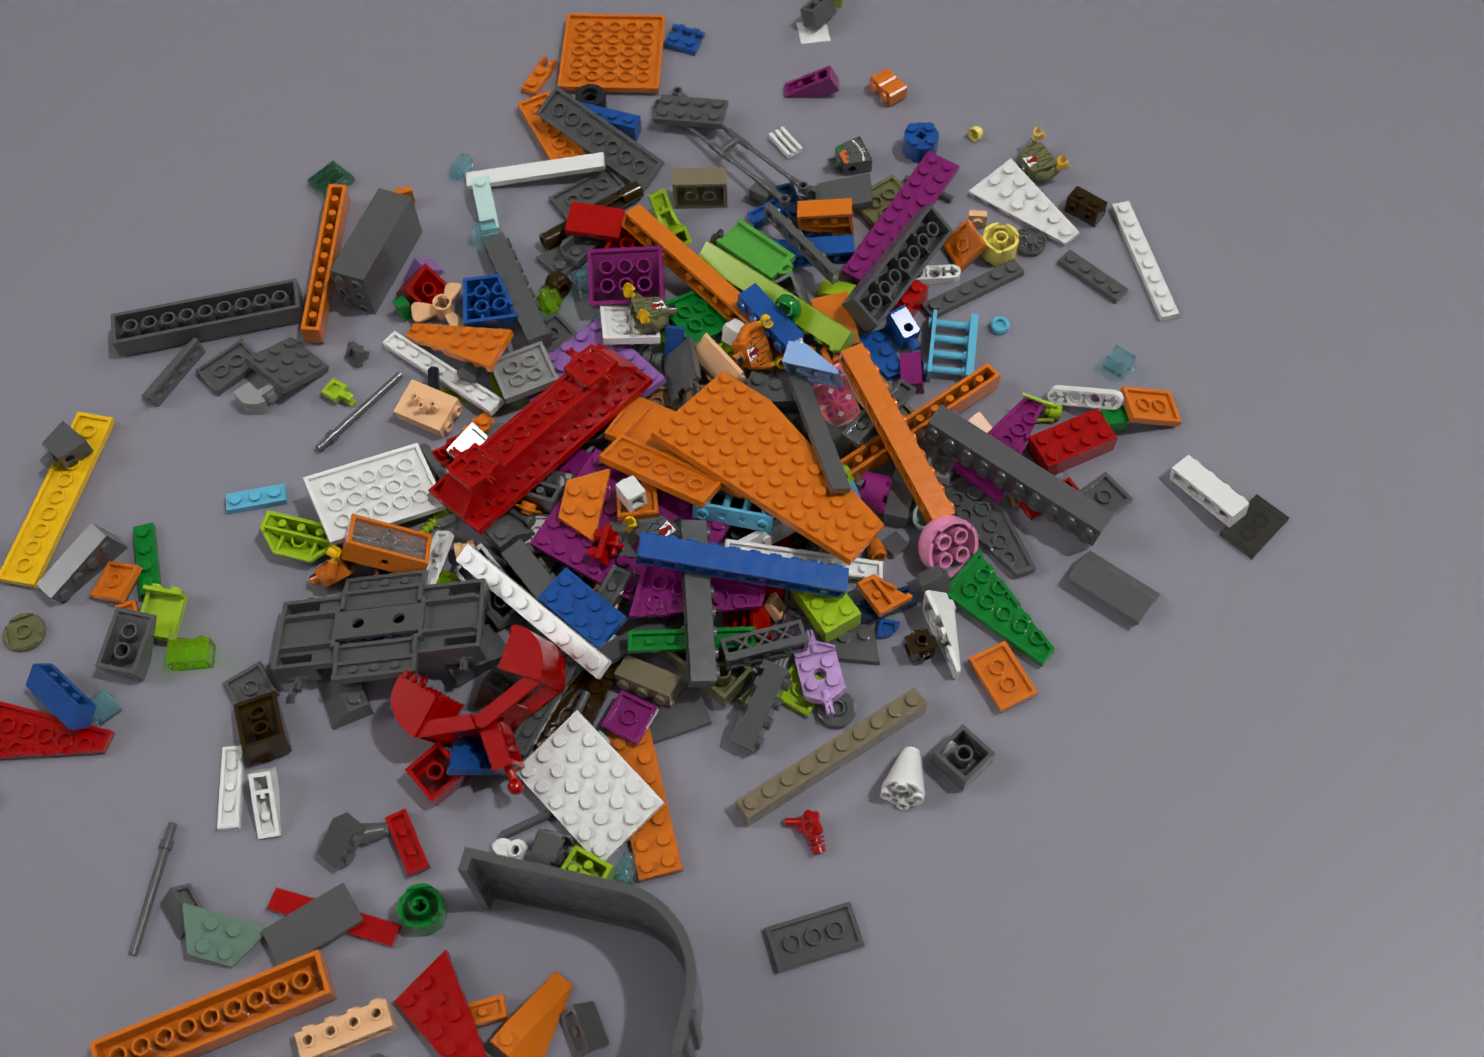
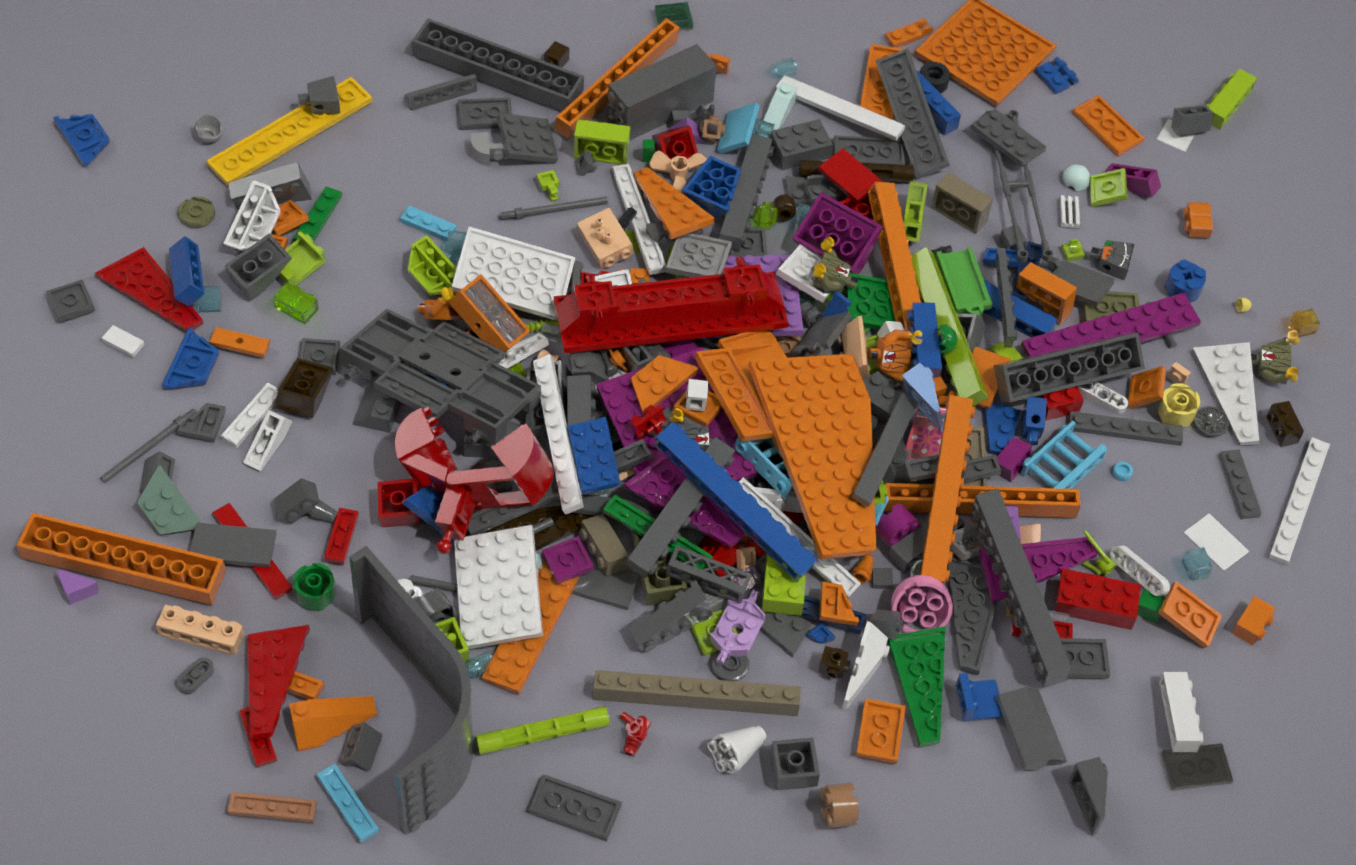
camera: 30 degrees right, 5 degrees down
none -> white tile [101,325,145,358]
none -> blue wing [162,328,219,390]
none -> dark grey wing [178,403,226,442]
none -> orange tile [209,327,271,358]
none -> white wedge [223,180,281,251]
none -> clear light blue brick [444,231,467,261]
none -> lime piece [475,706,610,755]
none -> dark brown brick [544,41,570,68]
none -> lime brick [574,119,631,165]
none -> dark grey piece [670,104,715,127]
none -> medium nougat brick [700,115,725,141]
none -> medium azure tile [717,103,760,154]
none -> dark grey brick [770,119,833,170]
none -> medium nougat brick [820,783,859,828]
none -> blue bracket [956,673,1003,721]
none -> lime tile [1061,239,1085,262]
none -> light aqua hair [1062,164,1090,191]
none -> dark grey slope [1068,757,1108,836]
none -> orange tile [1072,95,1145,157]
none -> lime tile [1090,168,1127,207]
none -> white sticker [1184,514,1250,571]
none -> orange brick [1232,596,1275,645]
none -> clear yellow brick [1288,309,1320,337]

